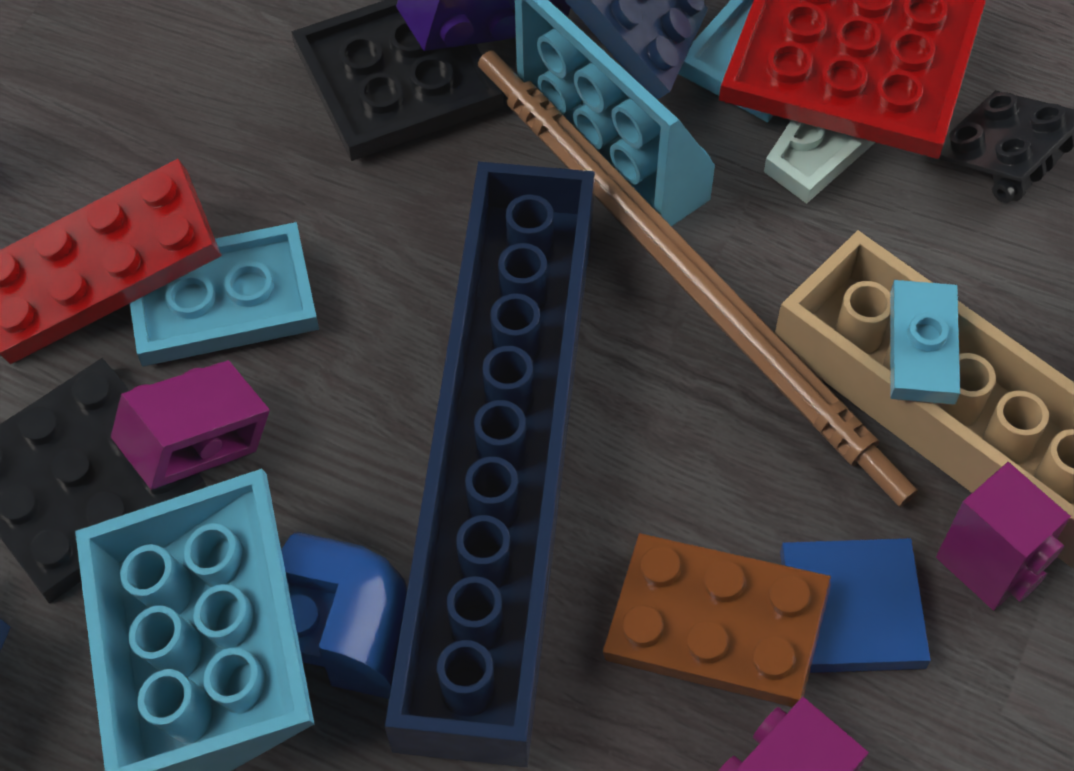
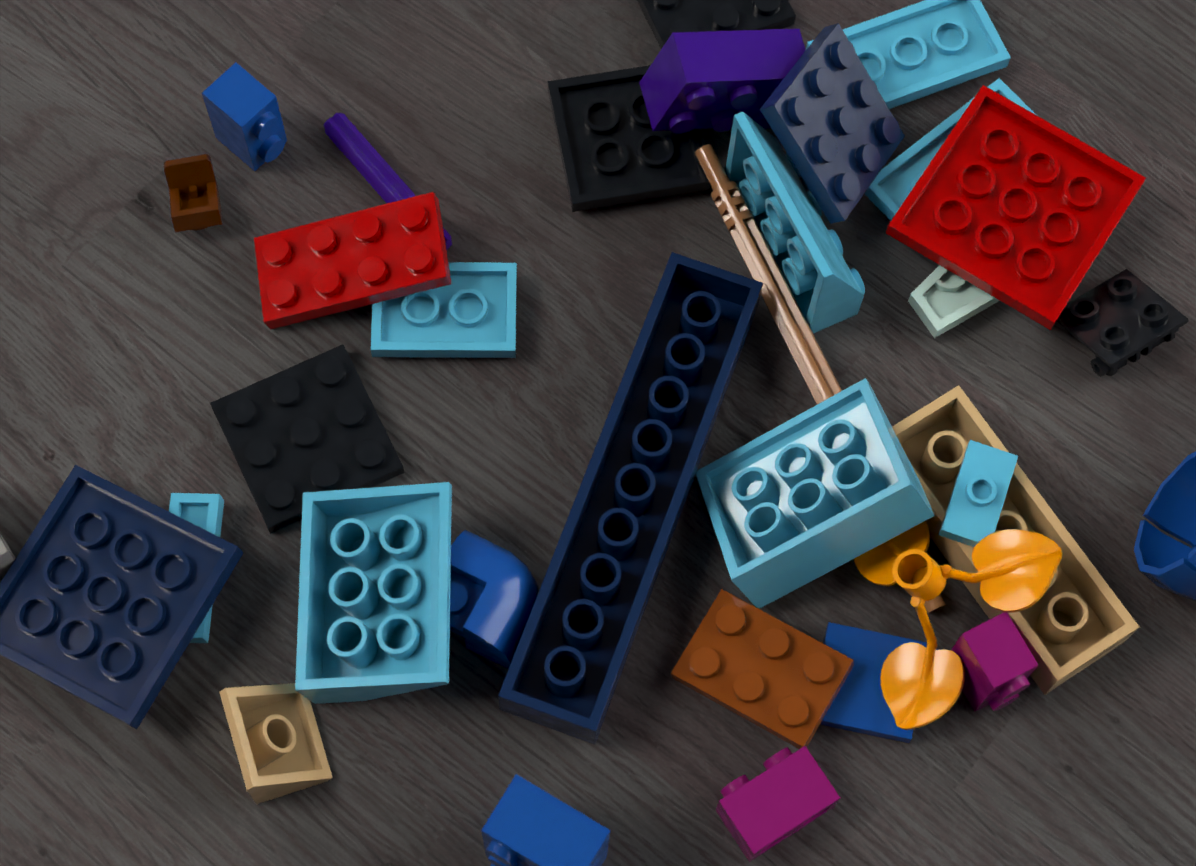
camera: 10 degrees right, 10 degrees up
magenta brick [111,360,270,490] -> none
none -> dark purple axle [324,113,452,250]
none -> medium azure slope [696,378,935,609]
none -> light orange plant [853,521,1062,730]

